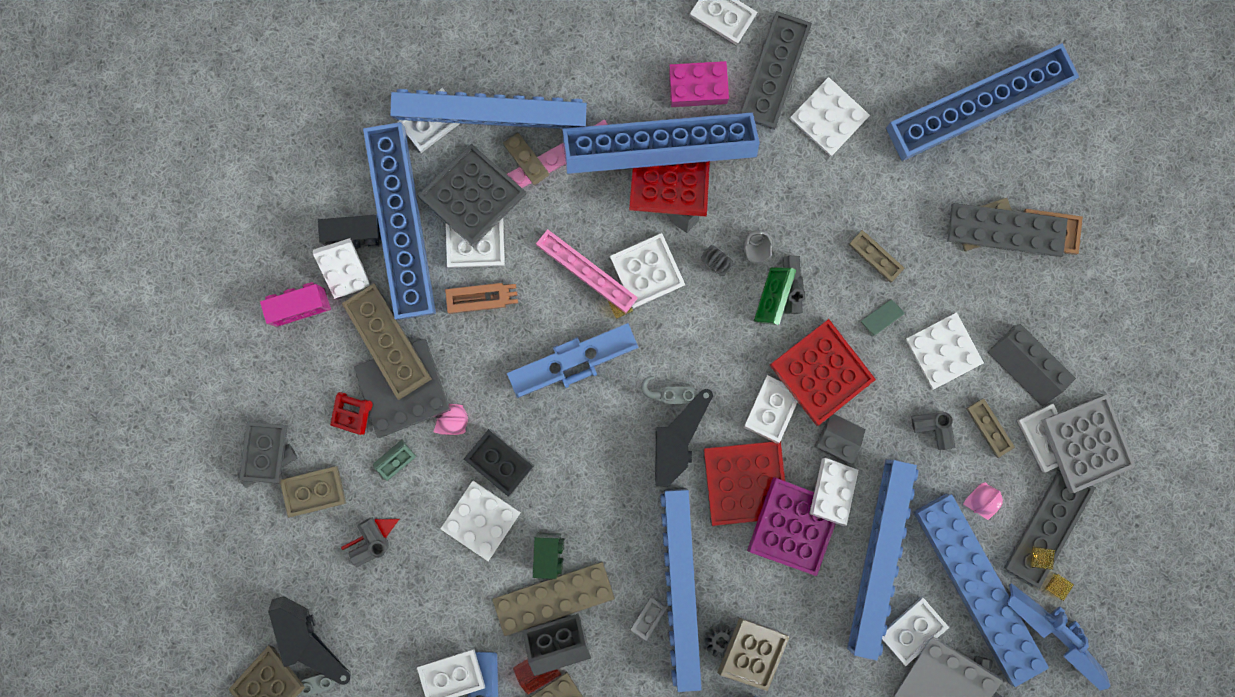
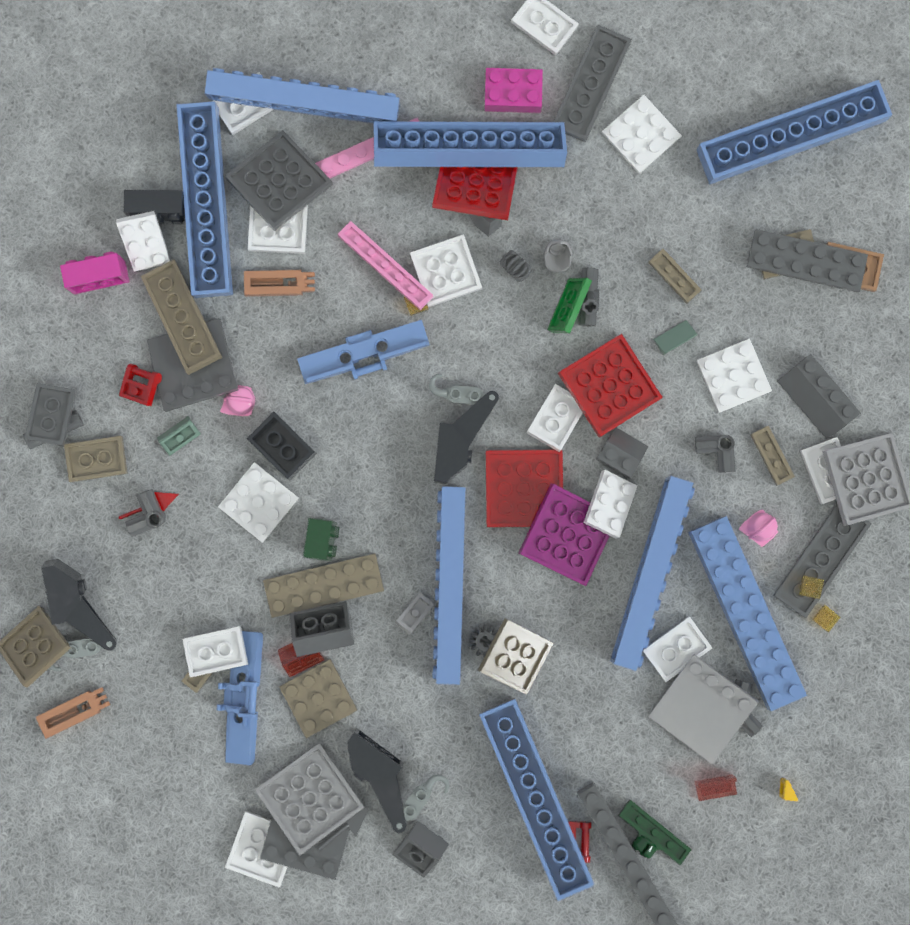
camera: 10 degrees right, 0 degrees up
dark tan plate [503,133,549,185] -> none
medium blue piece [1007,583,1110,691] -> none

